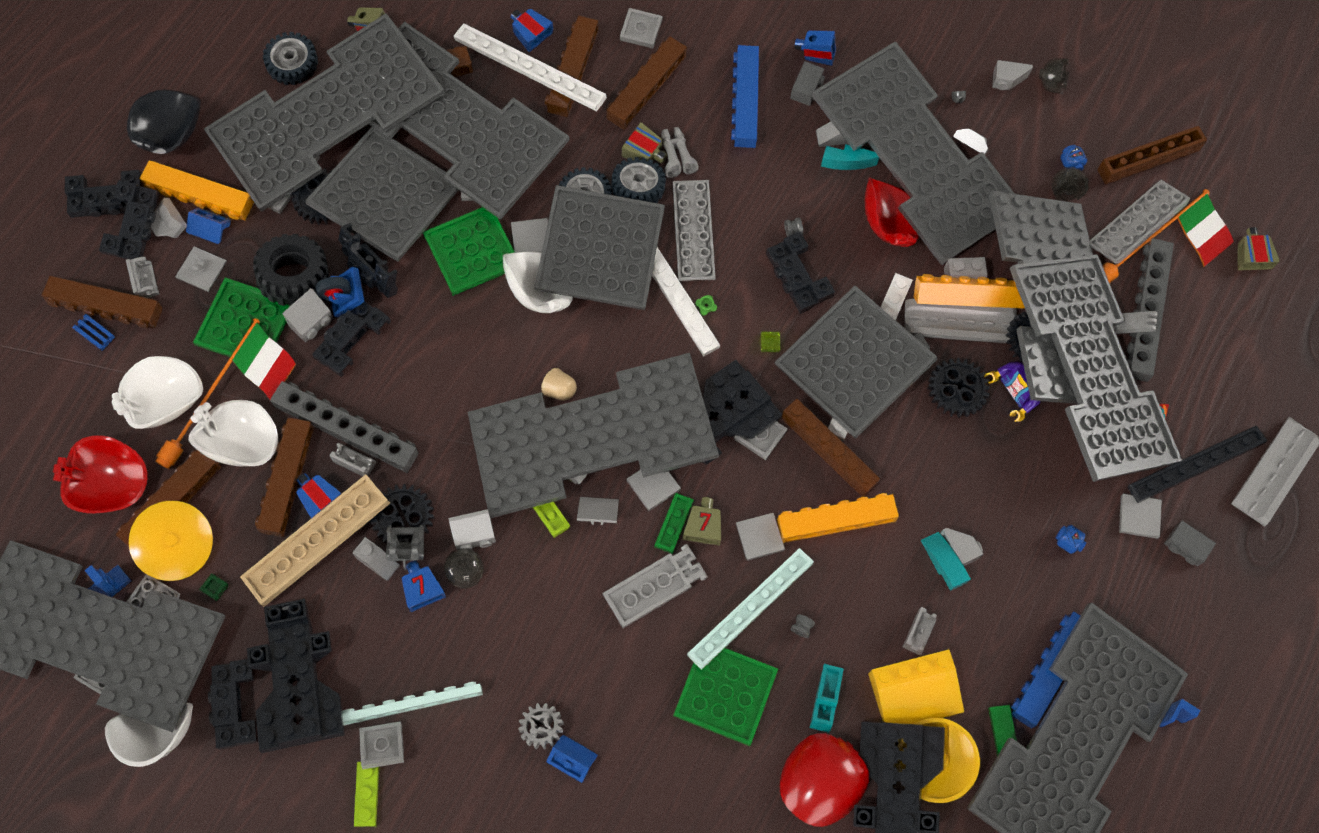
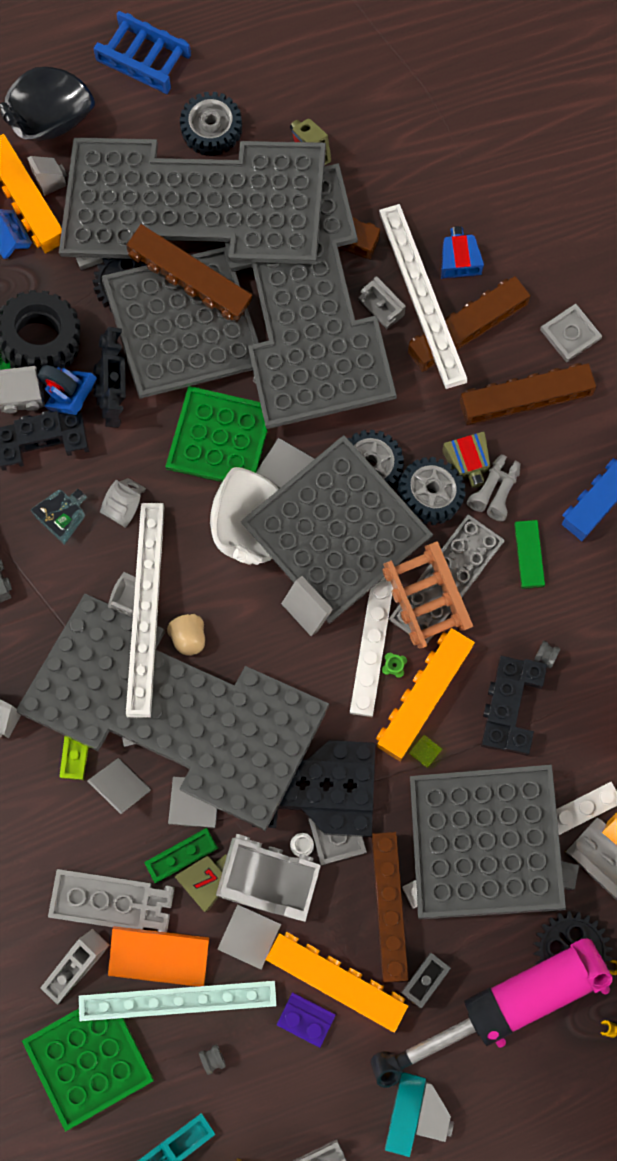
camera: 45 degrees right, 5 degrees up
none -> light grey slope [27,156,67,196]
none -> torso [30,488,87,544]
none -> light grey slope [41,929,110,1005]
none -> blue fence [93,11,191,94]
none -> light grey piece [100,478,146,528]
none -> light grey piece [108,572,136,617]
none -> orange tile [108,926,209,987]
none -> reddish brown brick [126,224,252,322]
none -> white plate [126,503,165,717]
none -> light grey cylinder [216,834,321,922]
none -> dark purple plate [277,992,335,1048]
none -> light grey tile [281,576,333,636]
none -> white plate [290,833,314,857]
none -> light grey hinge [358,276,406,329]
none -> dark pink piece [370,939,613,1088]
none -> light orange brick [376,628,475,762]
none -> nougat fence [383,541,473,648]
none -> dark grey brick [400,953,451,1008]
none -> green tile [514,520,545,589]

